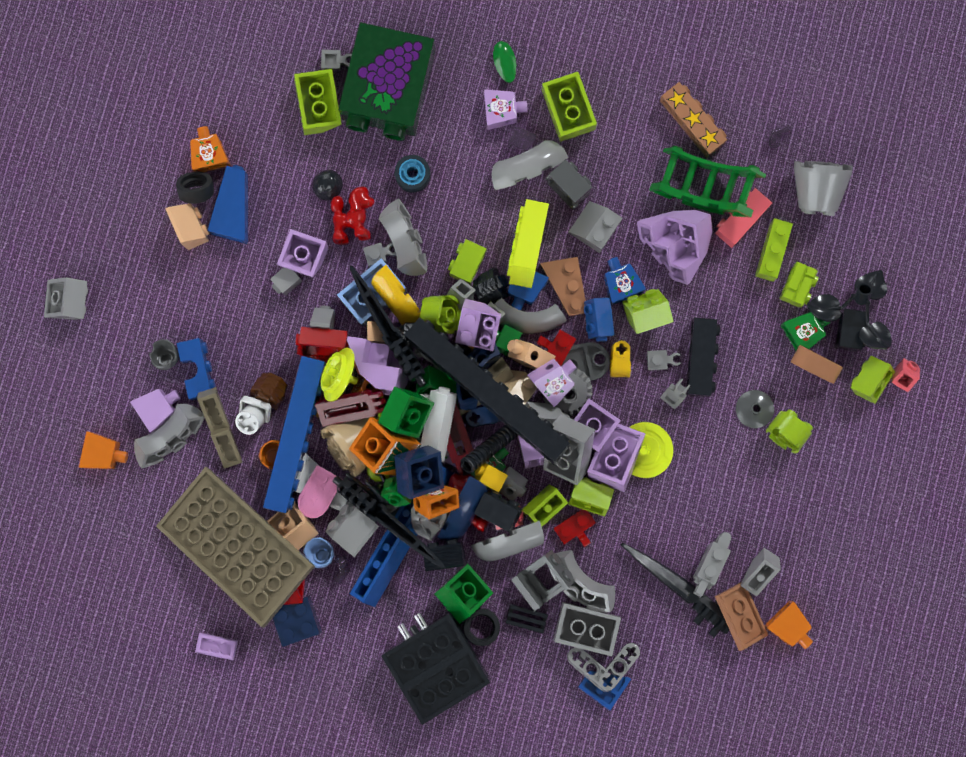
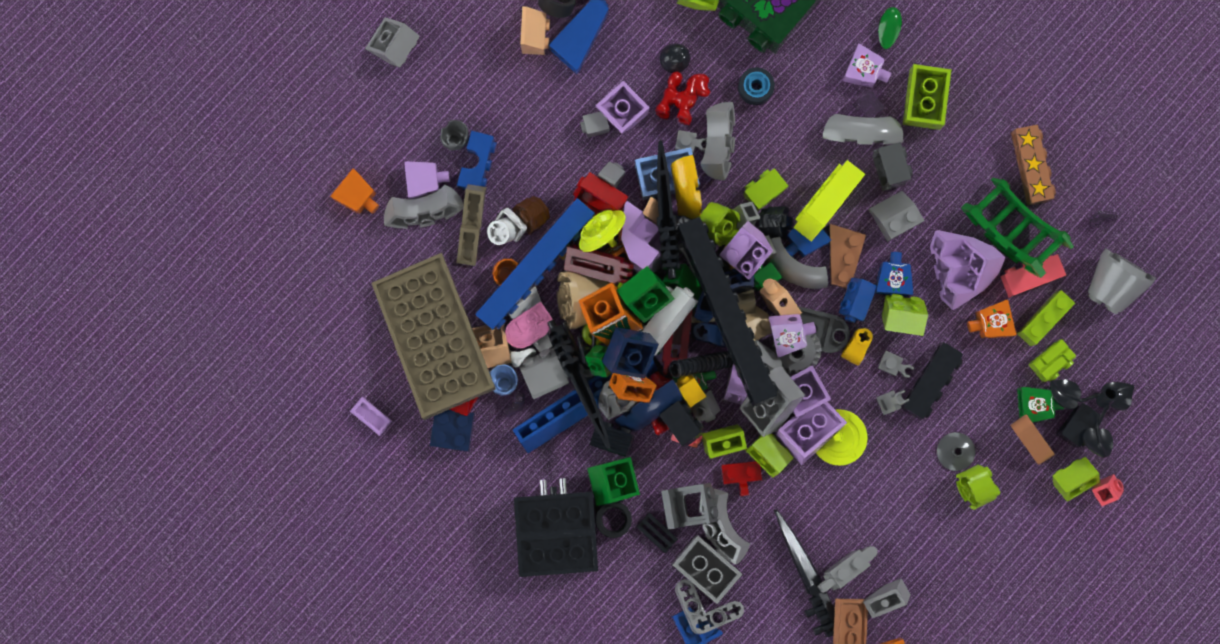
camera: 20 degrees right, 0 degrees up
light grey brick [471,521,544,562] -> none
red plate [537,330,576,366] -> none
none -> white piece [510,349,536,367]
none -> orange torso [967,300,1016,338]

